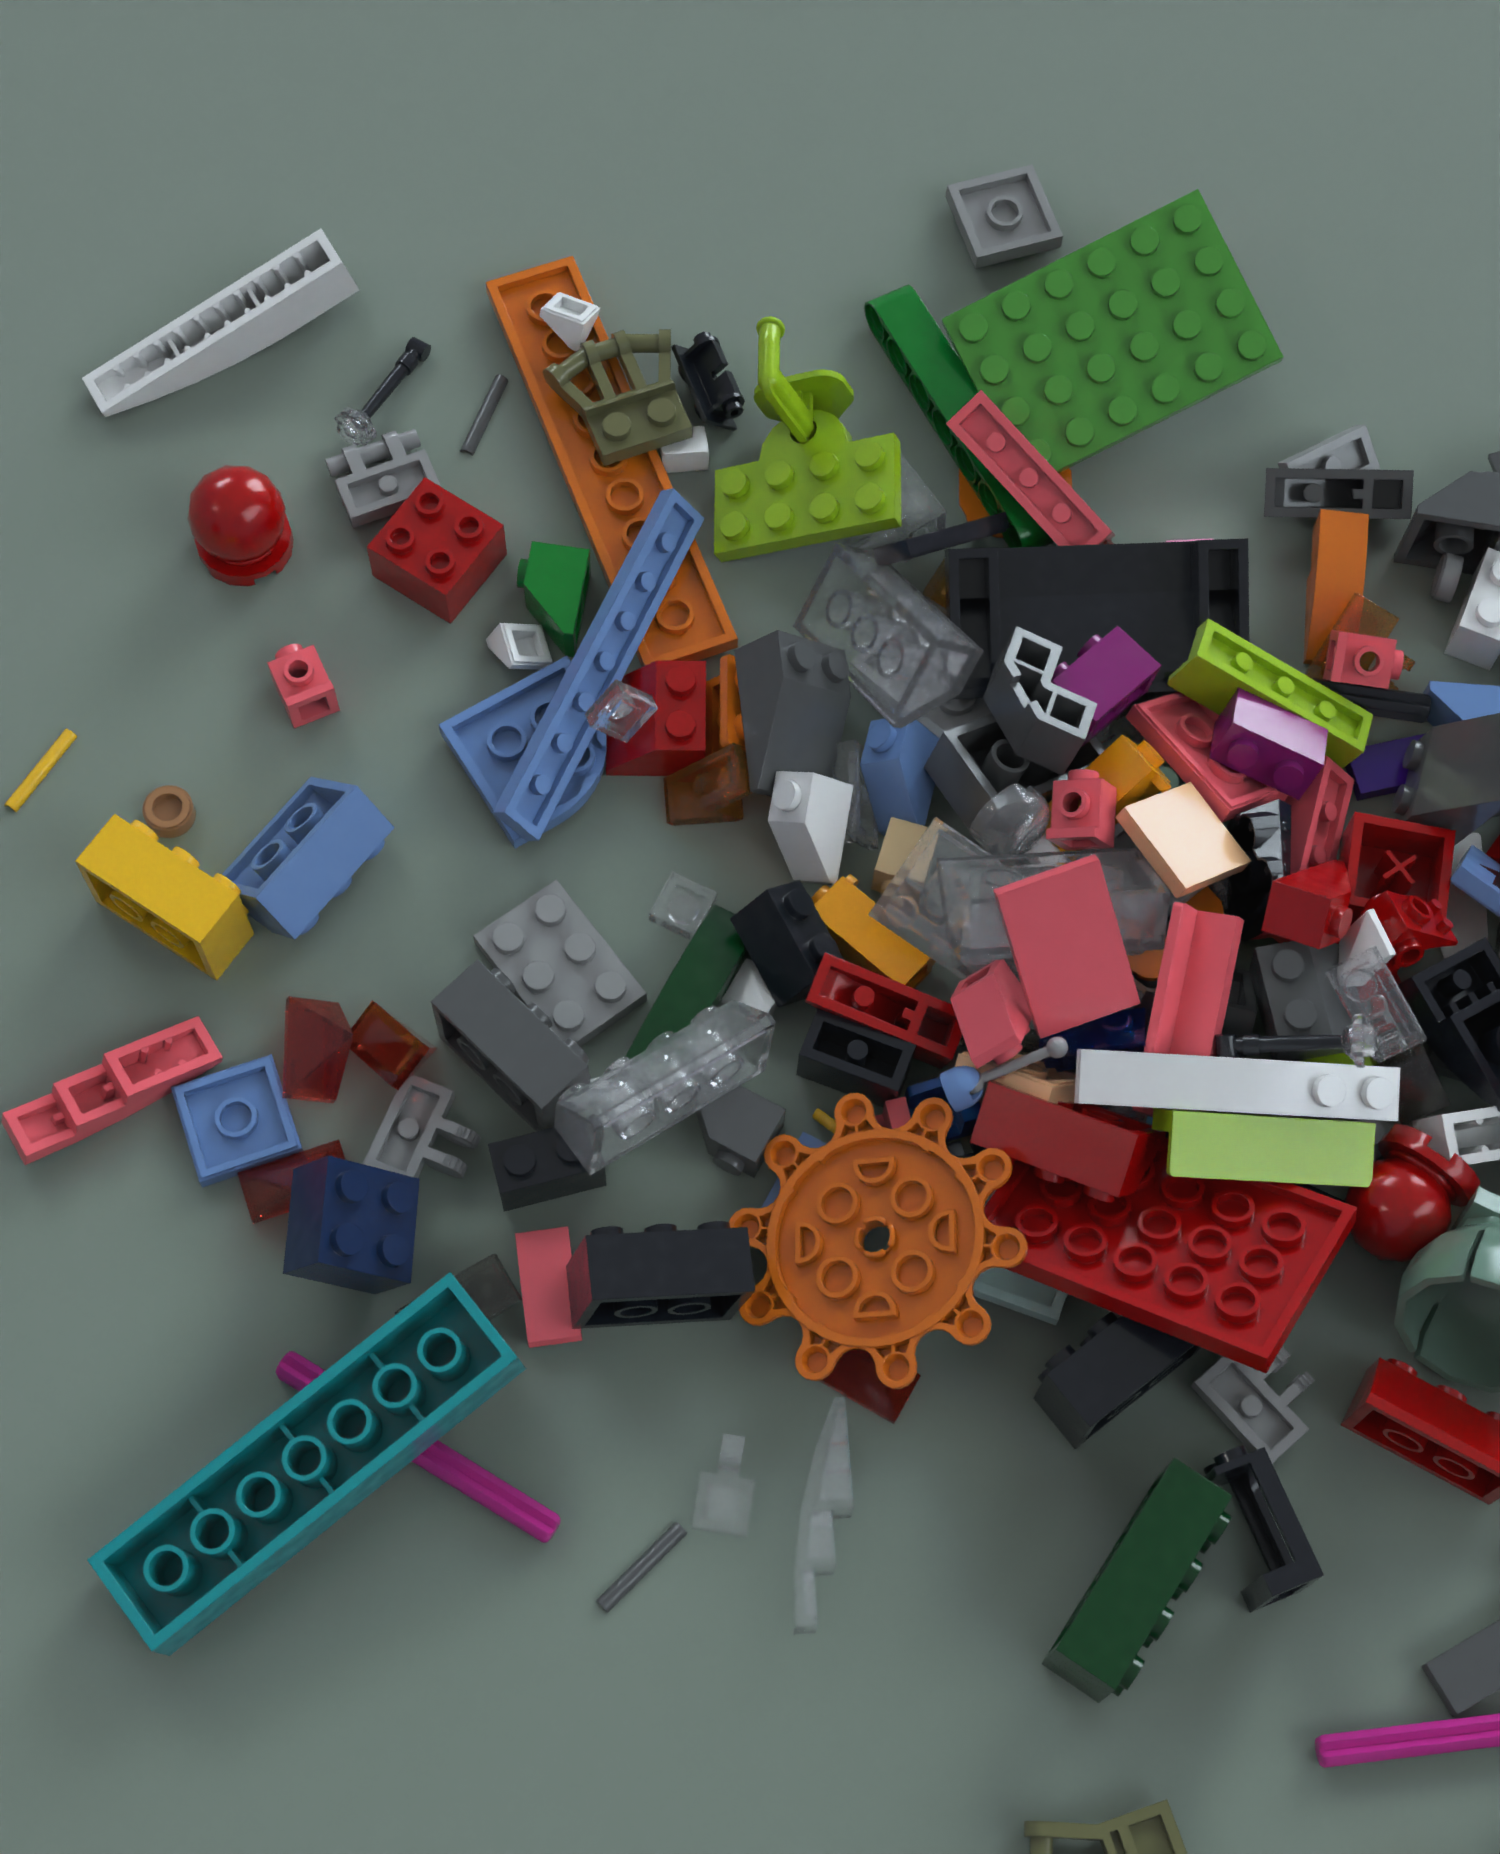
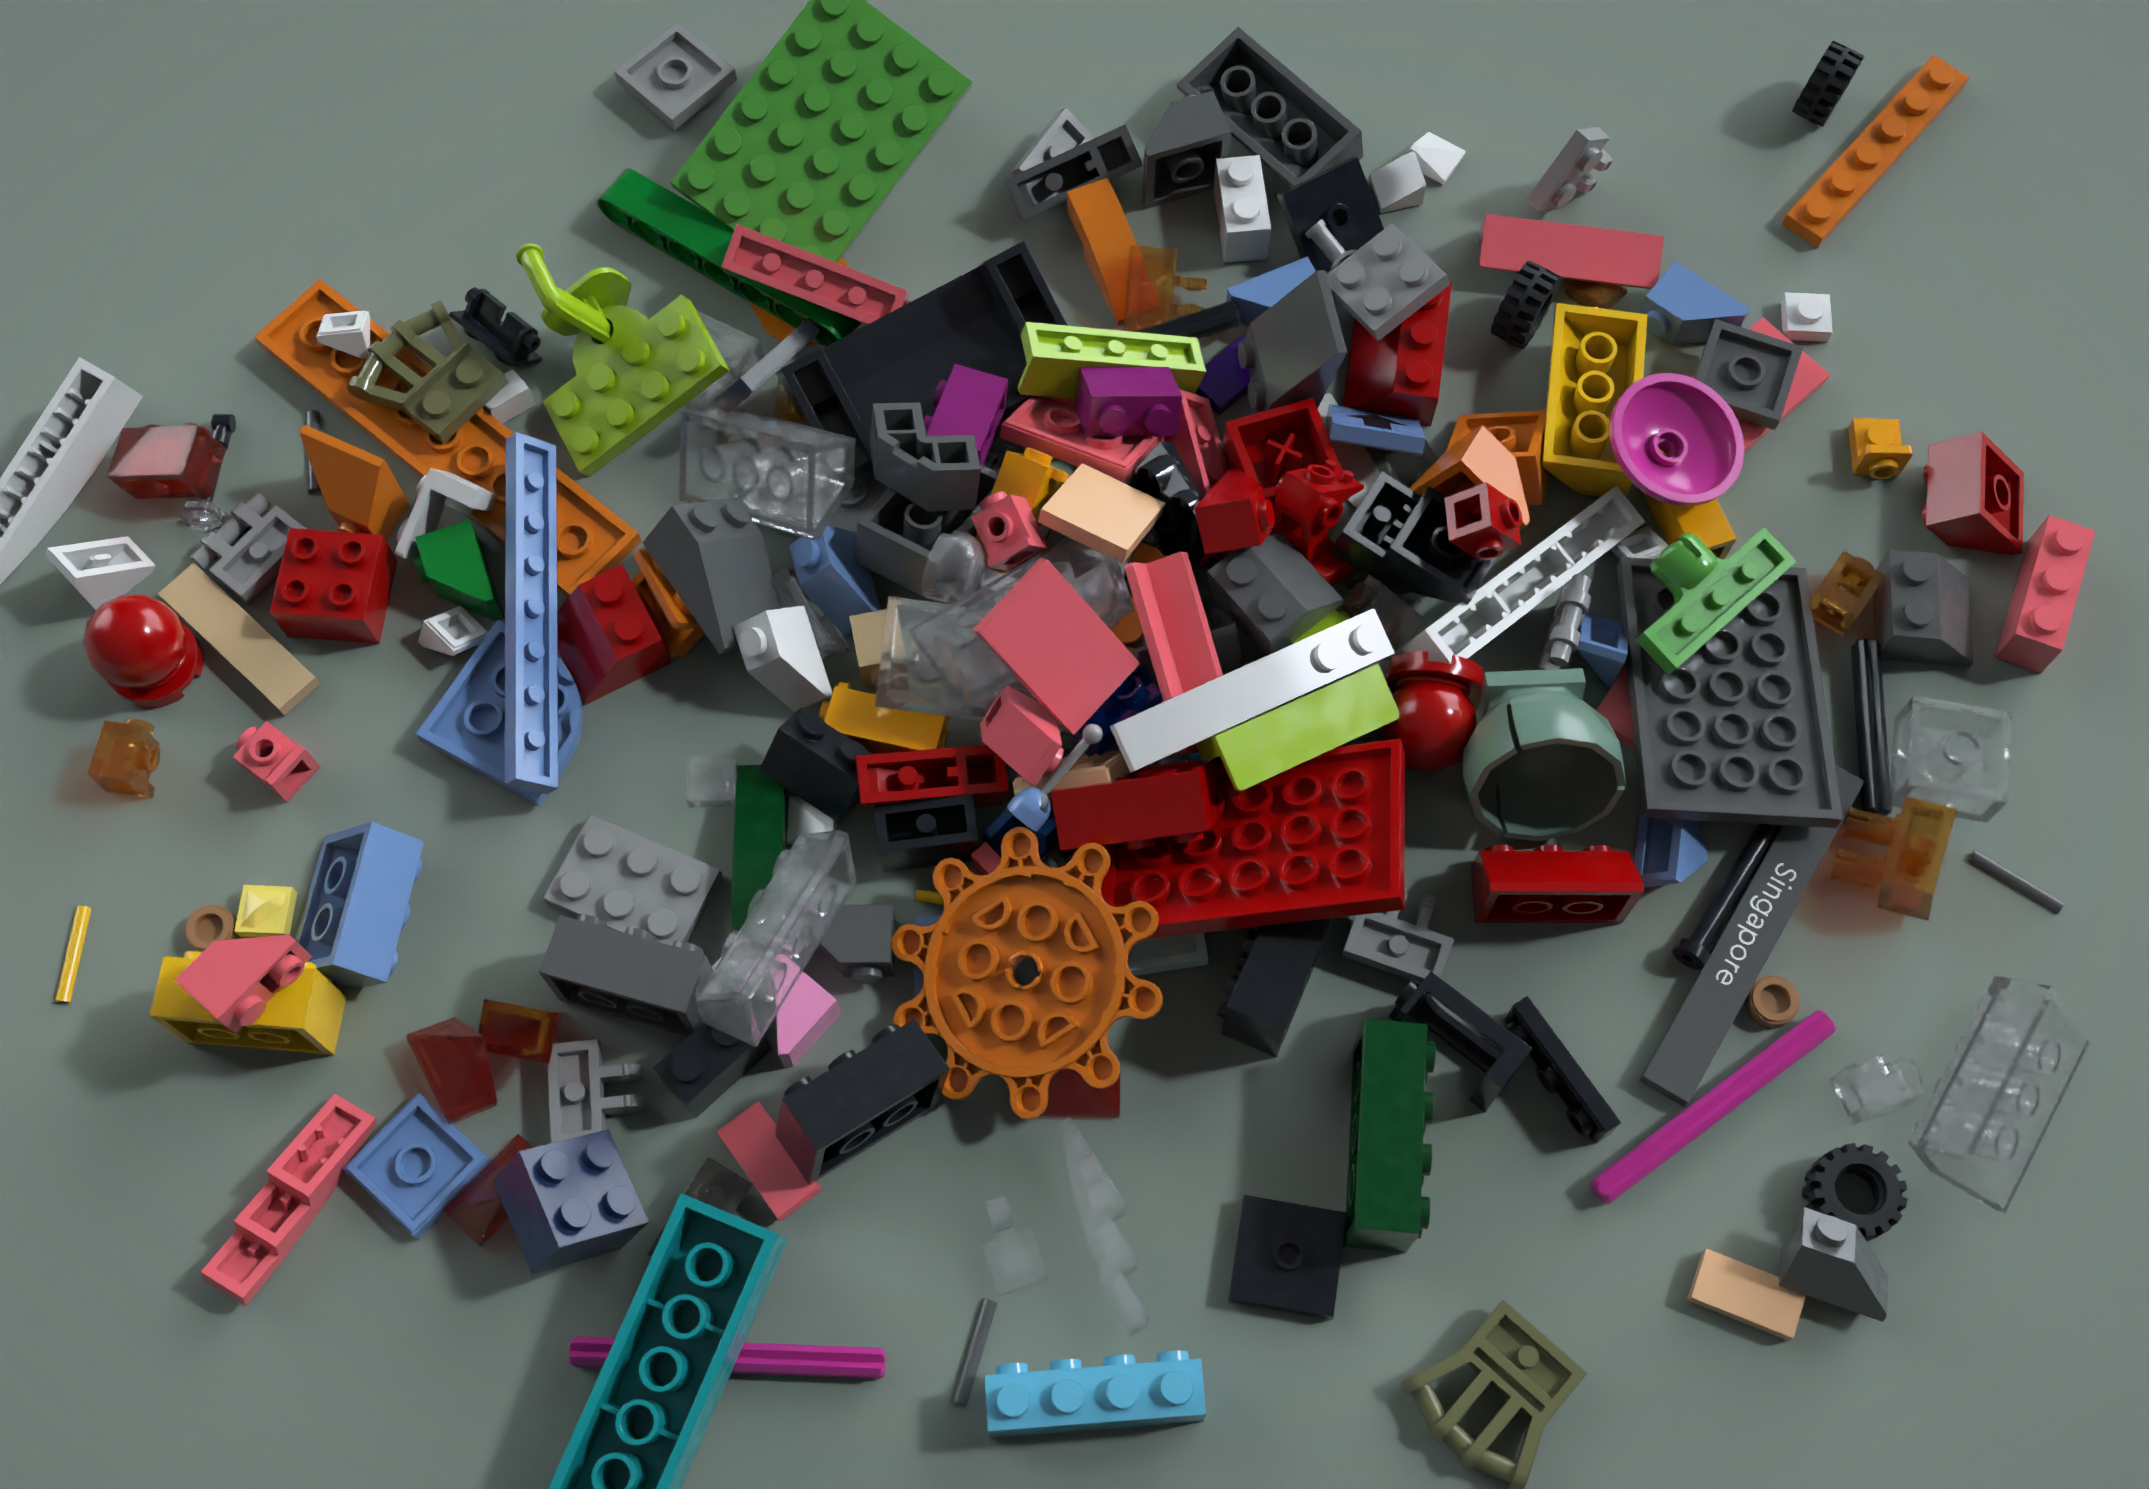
camera: 25 degrees left, 0 degrees up
clear plate [585,679,658,743] -> none
clear orange slope [663,743,752,826] -> none
black piece [1215,1014,1375,1068] -> none
coral brick [1323,630,1404,689] -> none
clear plate [1325,946,1427,1063] -> none
white slope [1338,909,1396,984] -> none
light grey tile [1430,552,1464,603] -> none
none -> white slope [45,536,156,610]
none -> clear orange brick [88,718,160,798]
none -> clear red brick [106,423,226,499]
none -> tan tile [157,563,321,716]
none -> coral slope [175,935,312,1034]
none -> light yellow tile [234,884,298,937]
none -> orange slope [299,425,410,540]
none -> white bracket [395,468,498,559]
none -> bright pink slope [774,956,842,1067]
none -> medium azure brick [985,1350,1206,1438]
none -> black plate [1228,1195,1347,1320]
none -> black tile [1505,996,1621,1144]

